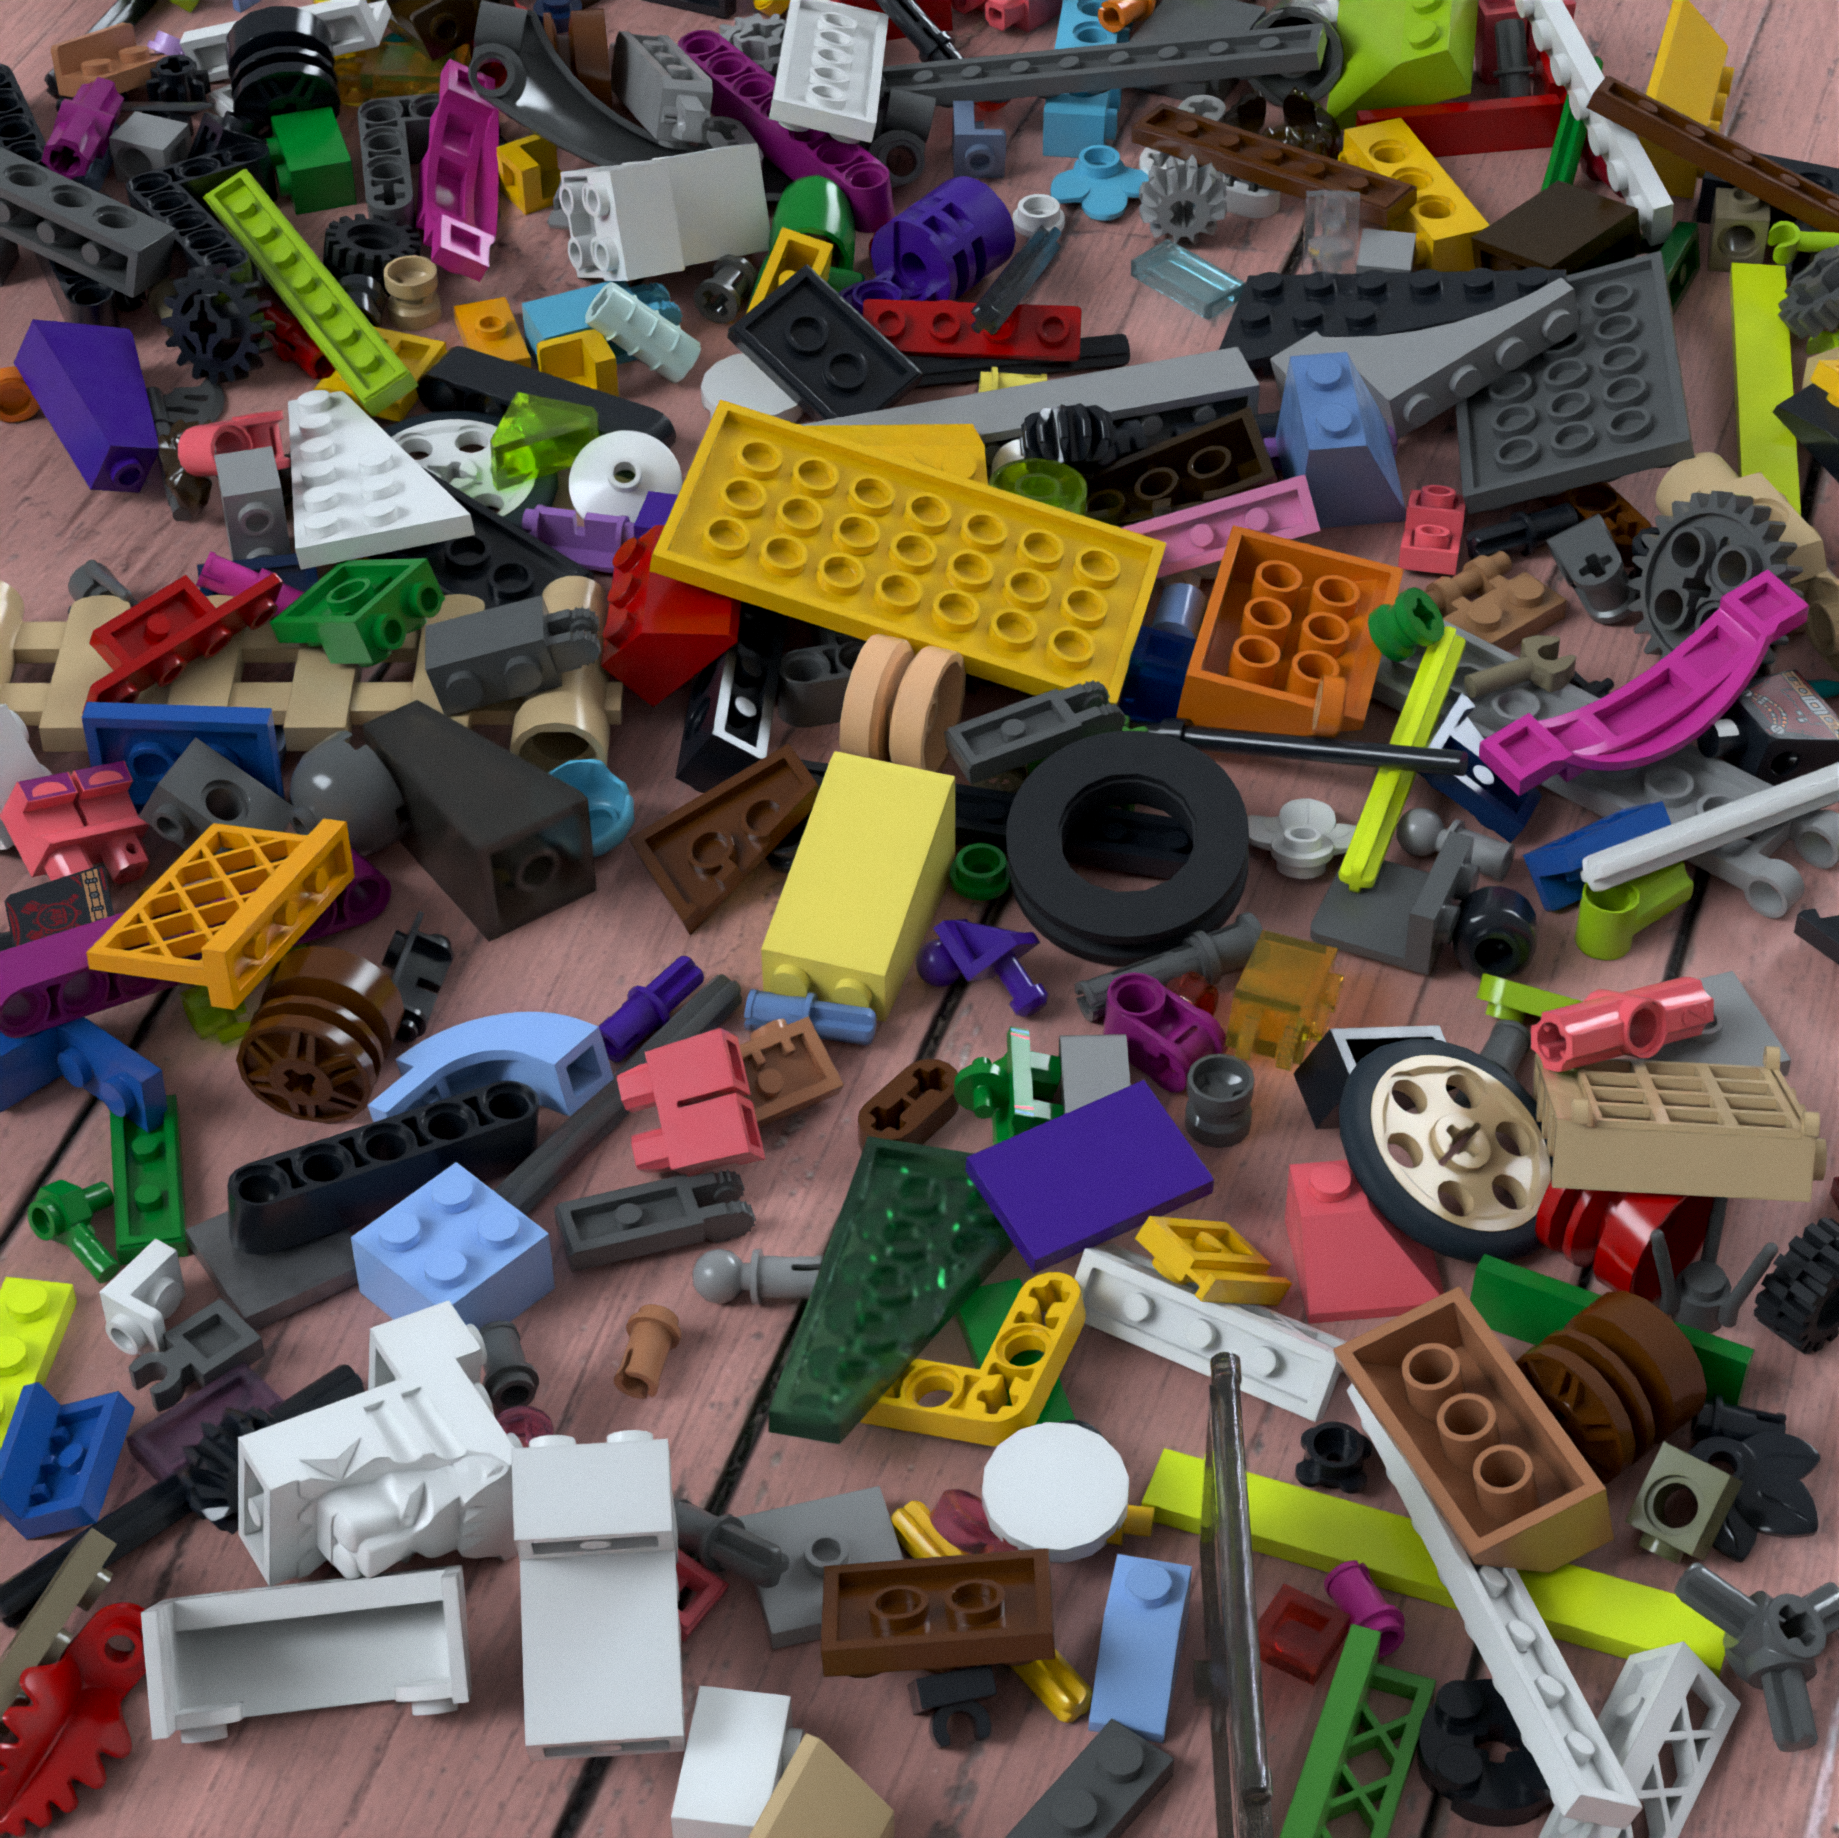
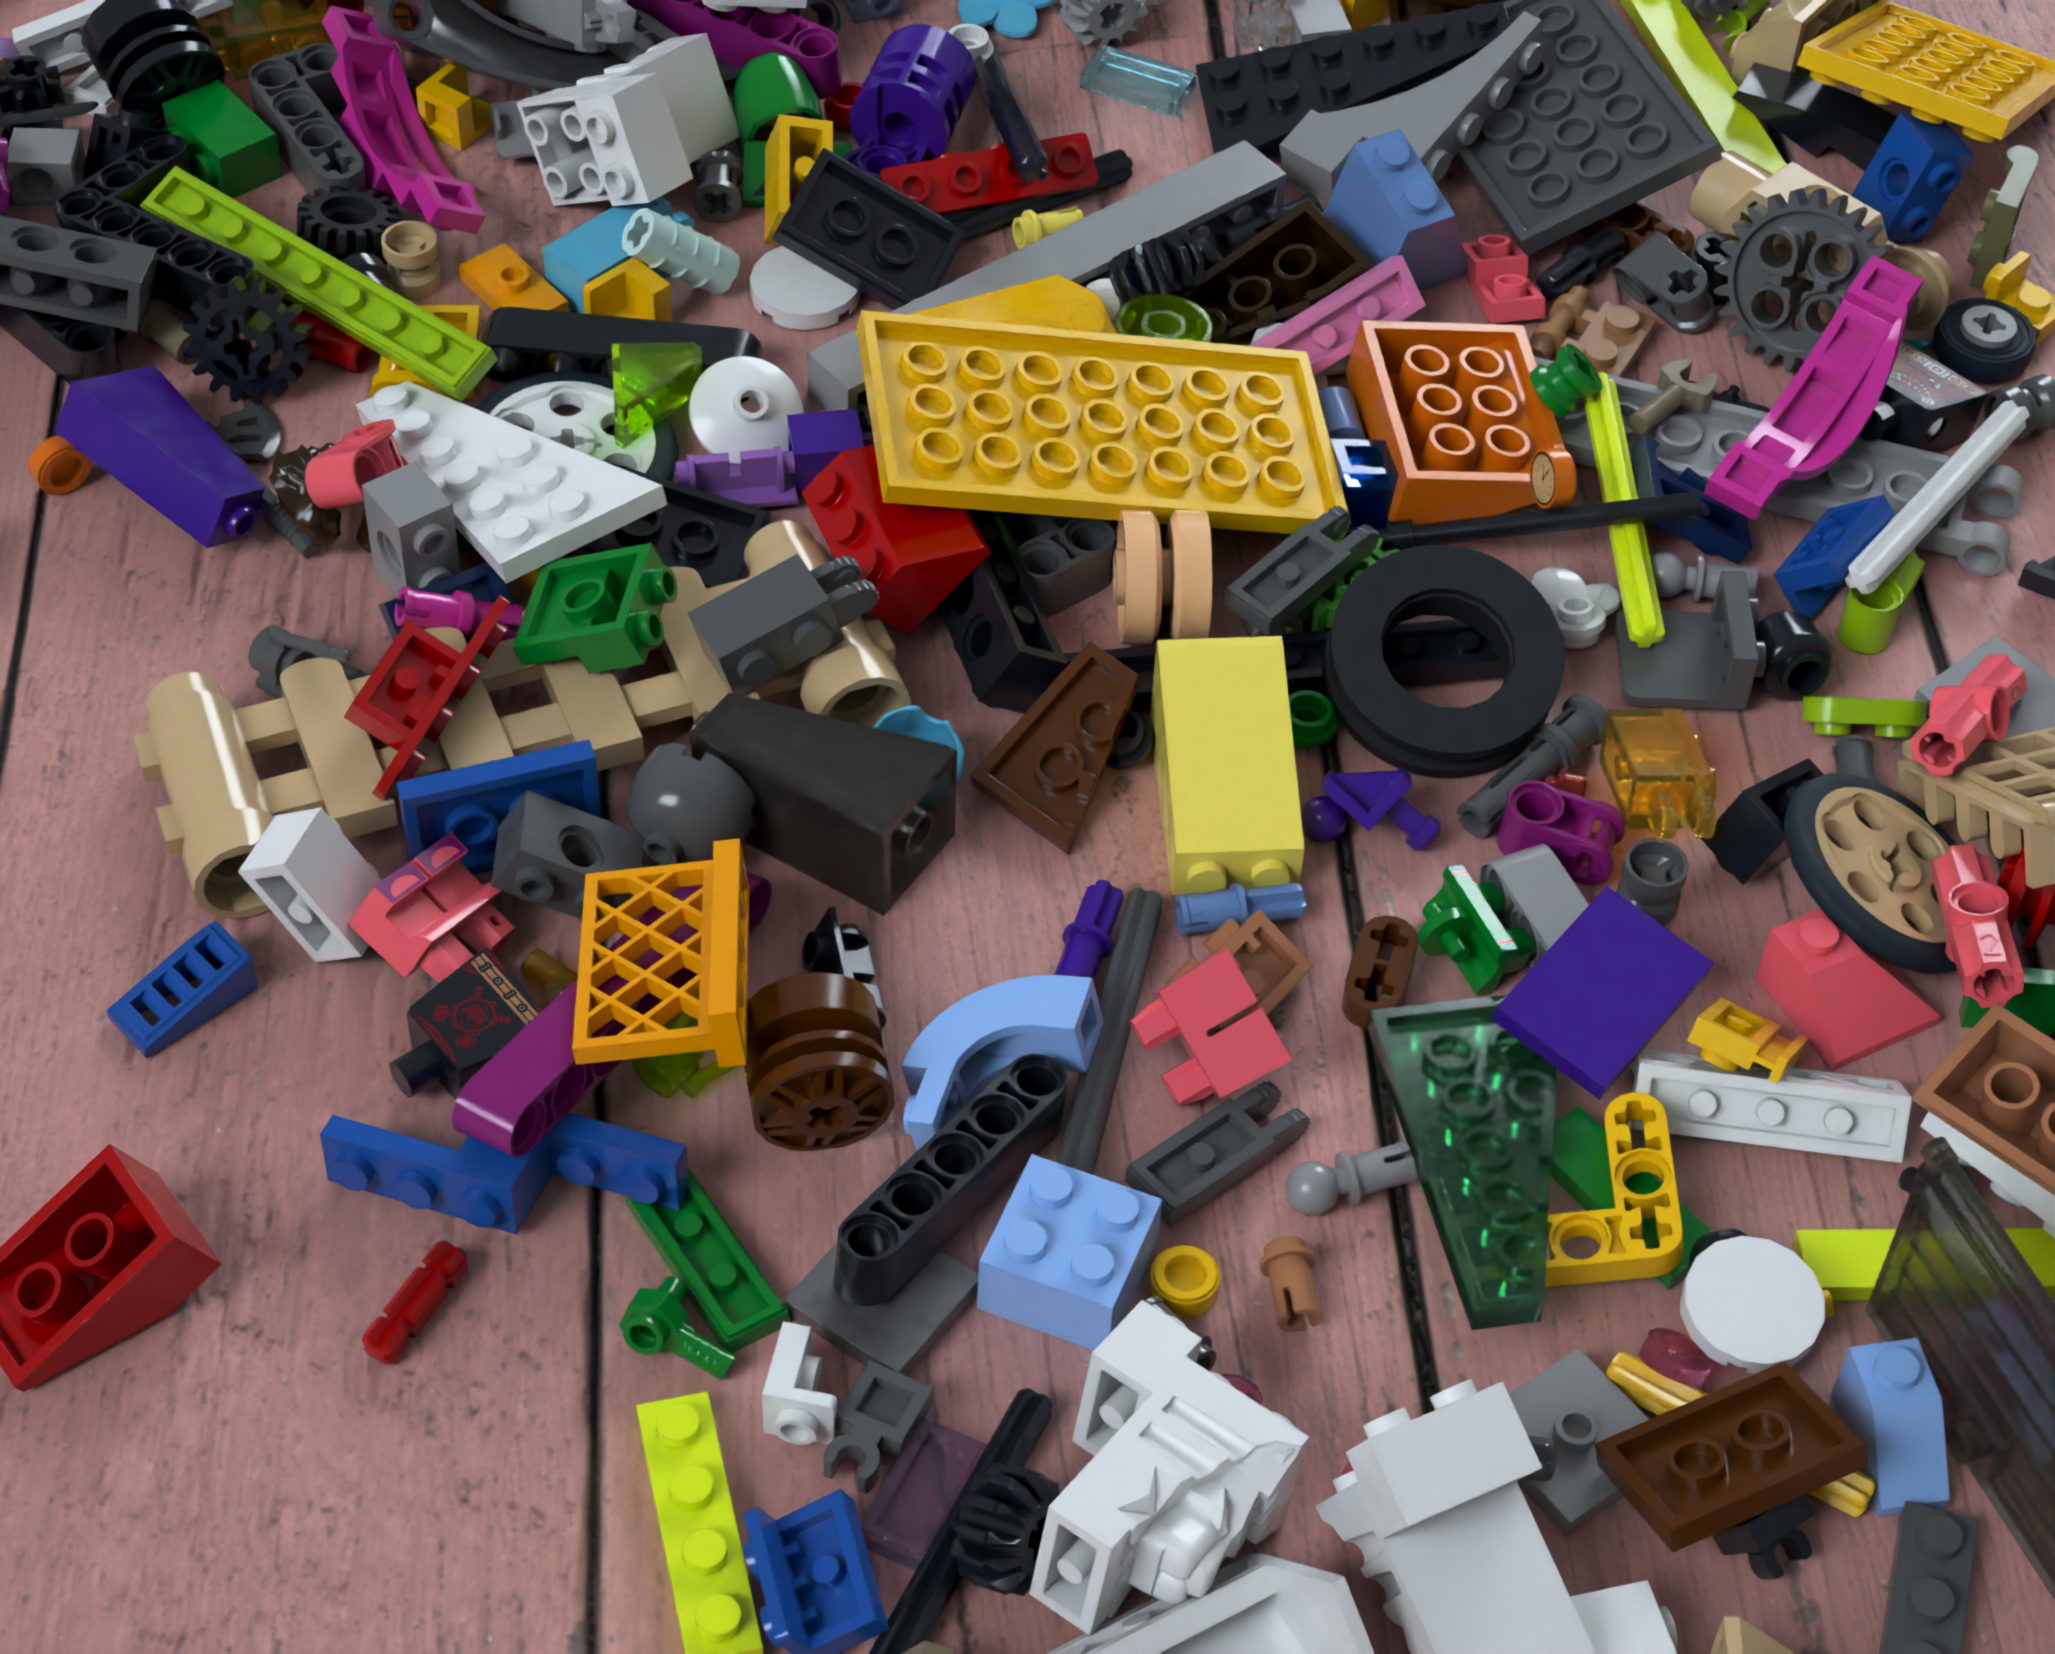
camera: 25 degrees left, 5 degrees up
none -> yellow tile [1149,1245,1220,1318]
none -> coral piece [1932,844,2024,1008]

